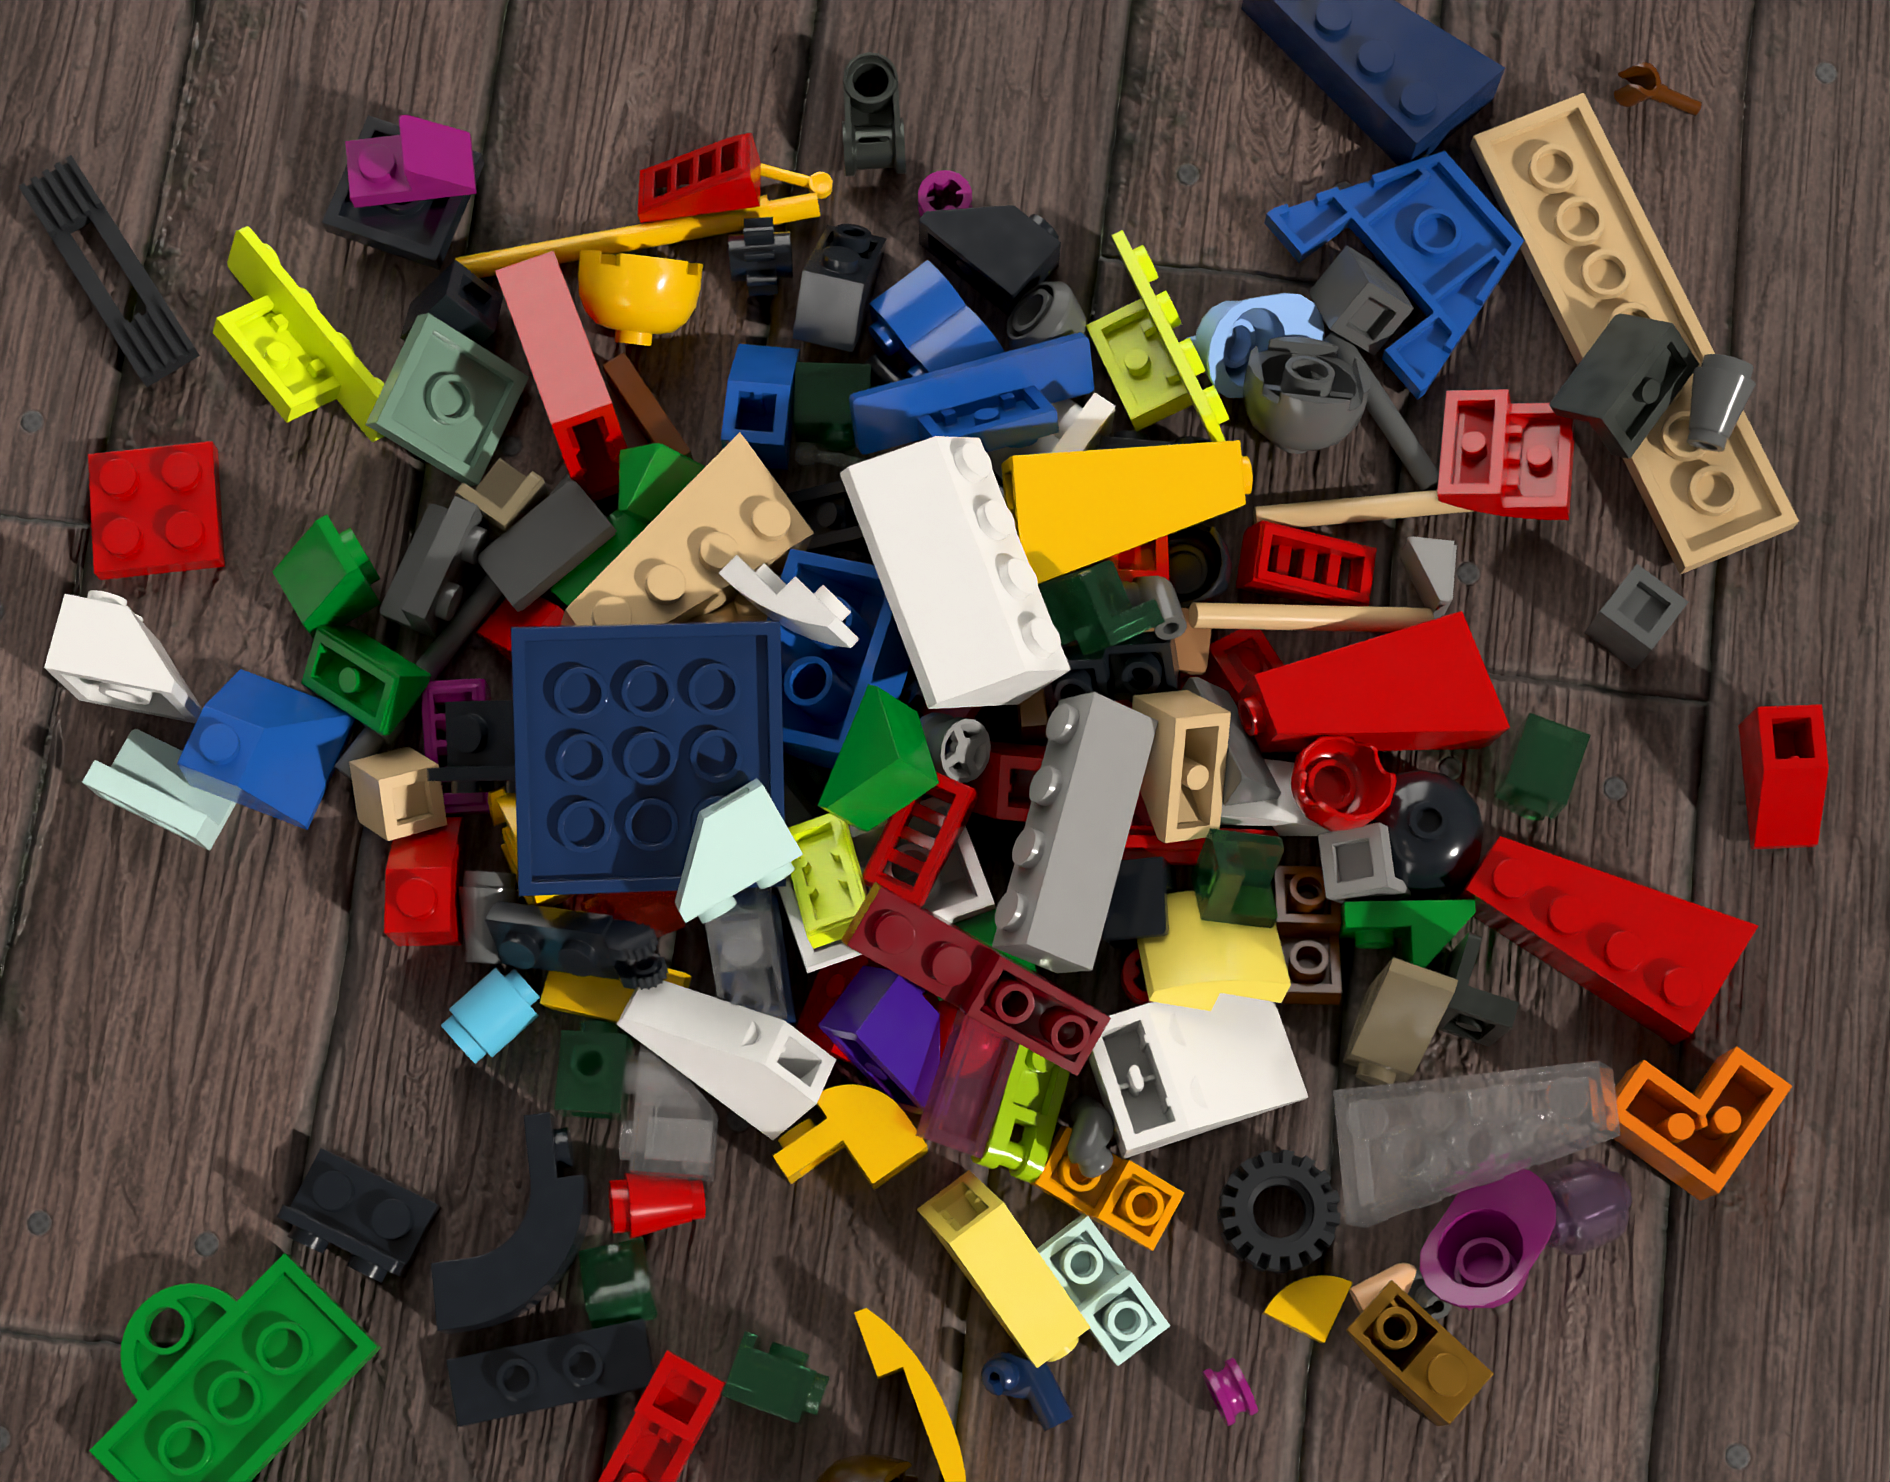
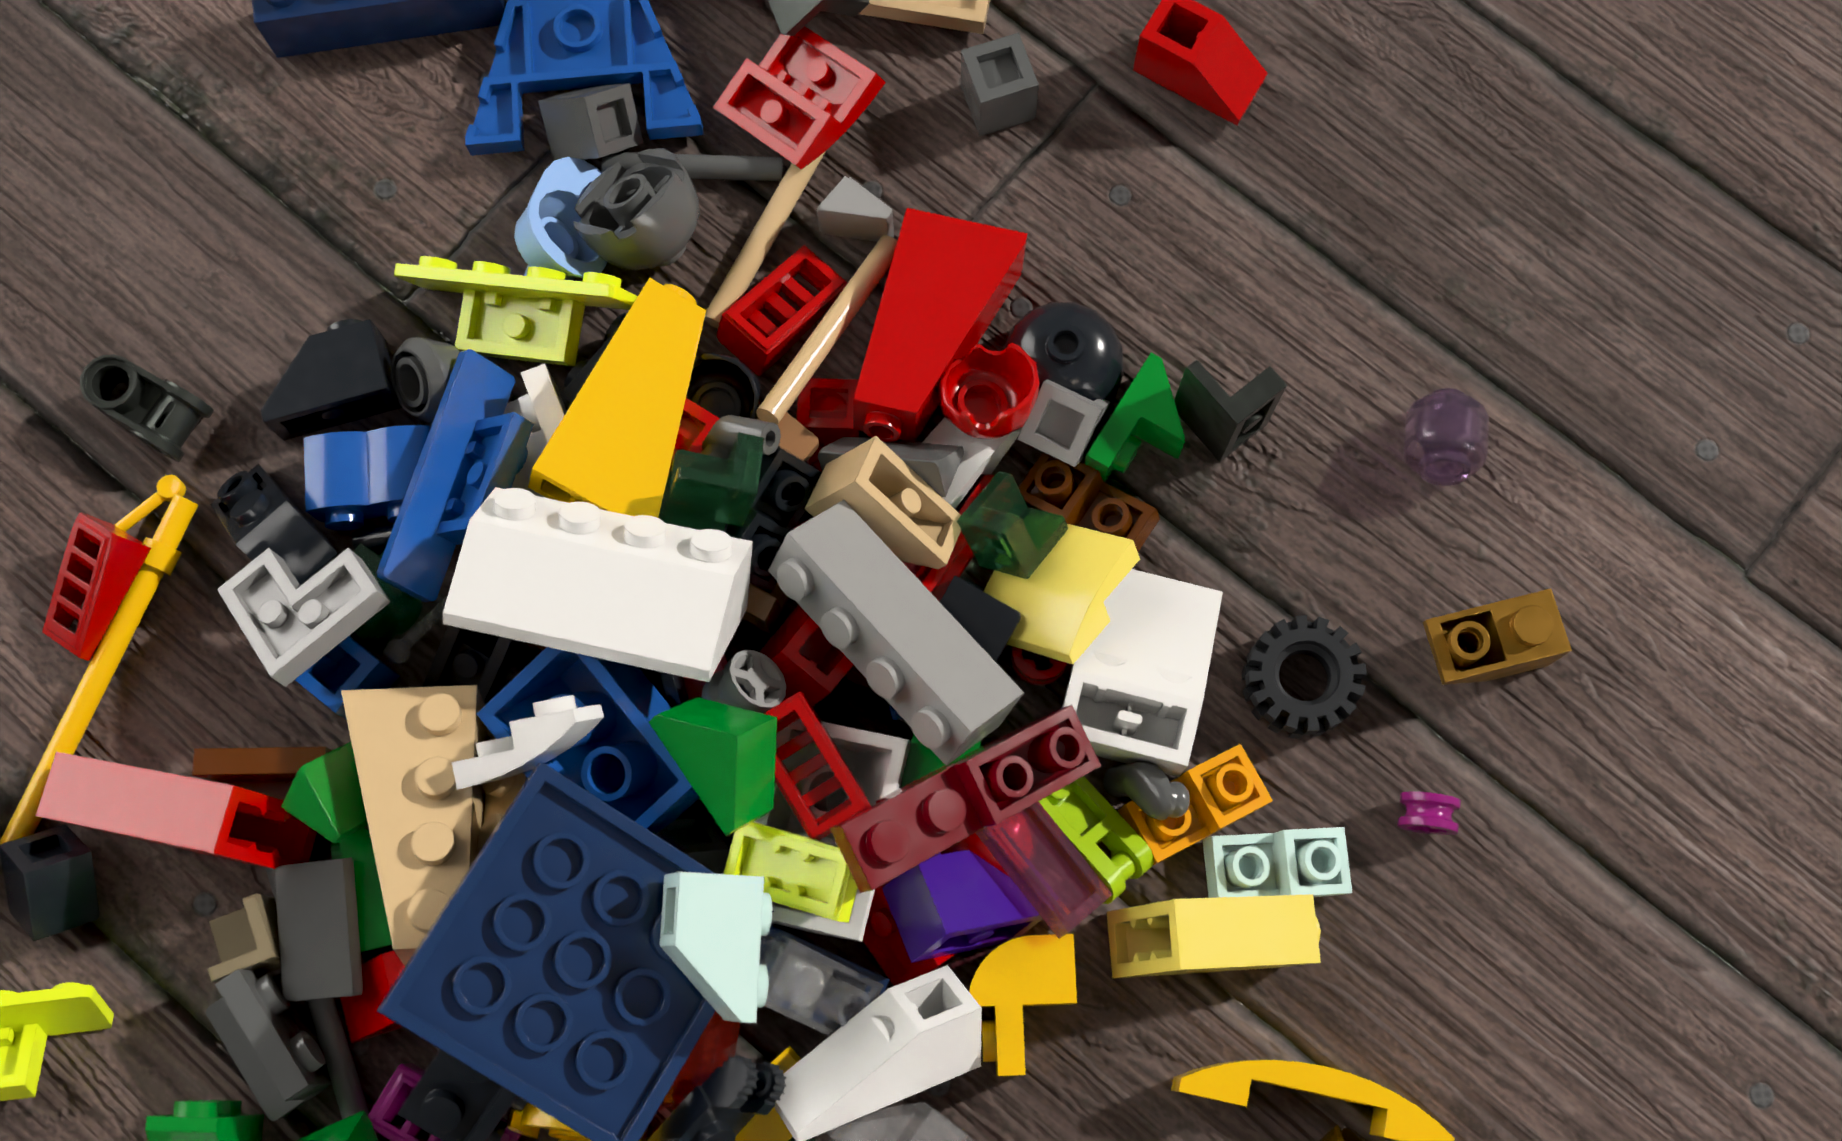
camera: 55 degrees left, 0 degrees up
sand green plate [365,313,529,486] -> none
yellow cylinder [578,250,703,346] -> none
black gear [728,217,793,296] -> none
magenta bush [918,170,972,217] -> none
dark blue arm [981,1351,1074,1432] -> none
yellow tile [1262,1275,1353,1344] -> none
clear wedge [1333,1061,1621,1228] -> none
dark tan slope [1343,957,1458,1088] -> none
light nougat arm [1349,1263,1452,1320] -> none
magenta piece [1419,1166,1556,1311] -> none
red wedge [1456,836,1759,1045] -> none
clear green brick [1494,713,1591,821] -> none
orange brick [1591,1046,1792,1201] -> none
none -> light grey plate [217,548,391,687]

